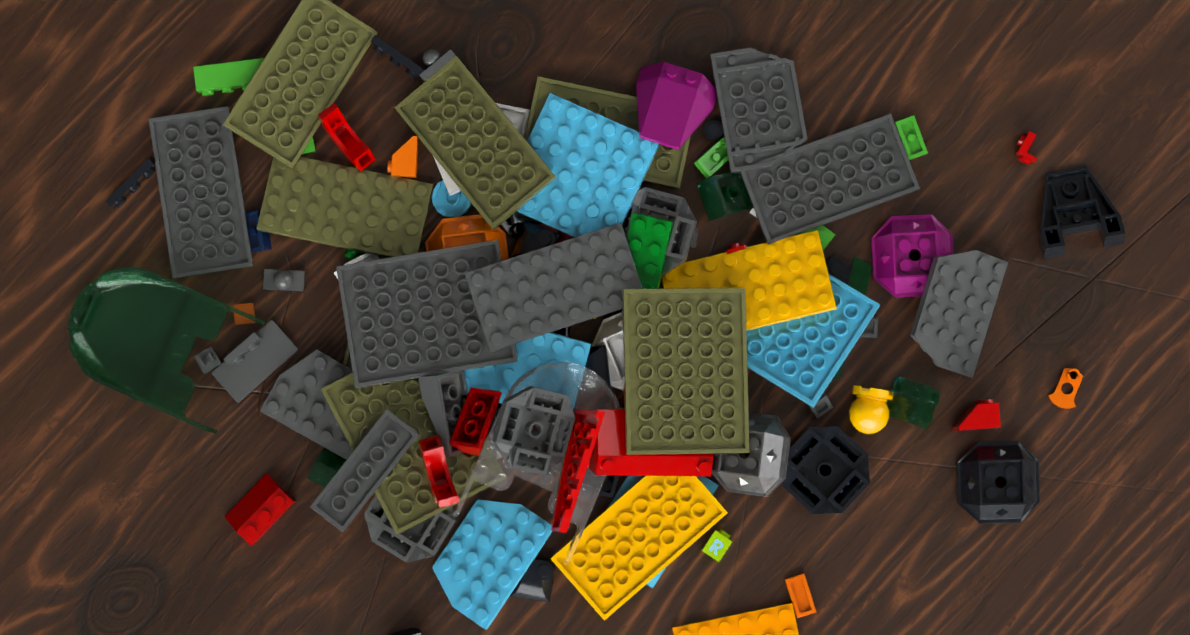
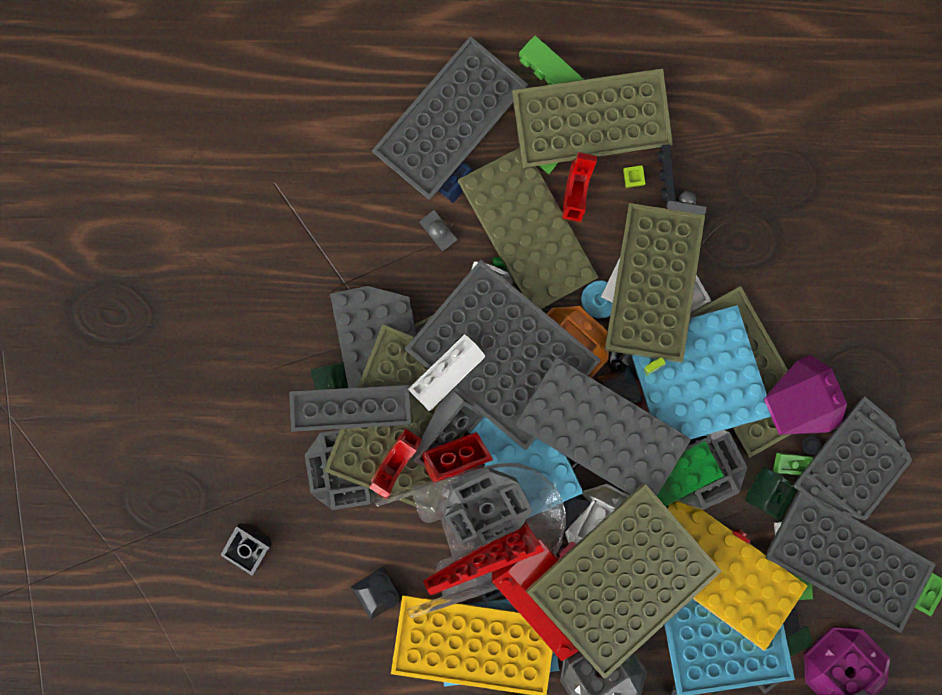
camera: 45 degrees right, 0 degrees up
clear green windscreen [68,267,265,434] -> none
black plate [105,158,156,209] -> none
dark grey tile [194,346,222,374] -> none
dark grey bracket [212,320,298,403] -> none
red slope [225,473,296,546] -> none
dark orange tile [233,303,256,325] -> none
orange slope [388,136,419,179] -> none
medium azure plate [432,499,552,630] -> none
none -> white panel [408,334,485,411]
none -> lime plate [623,165,645,188]
none -> lime tile [643,357,666,376]

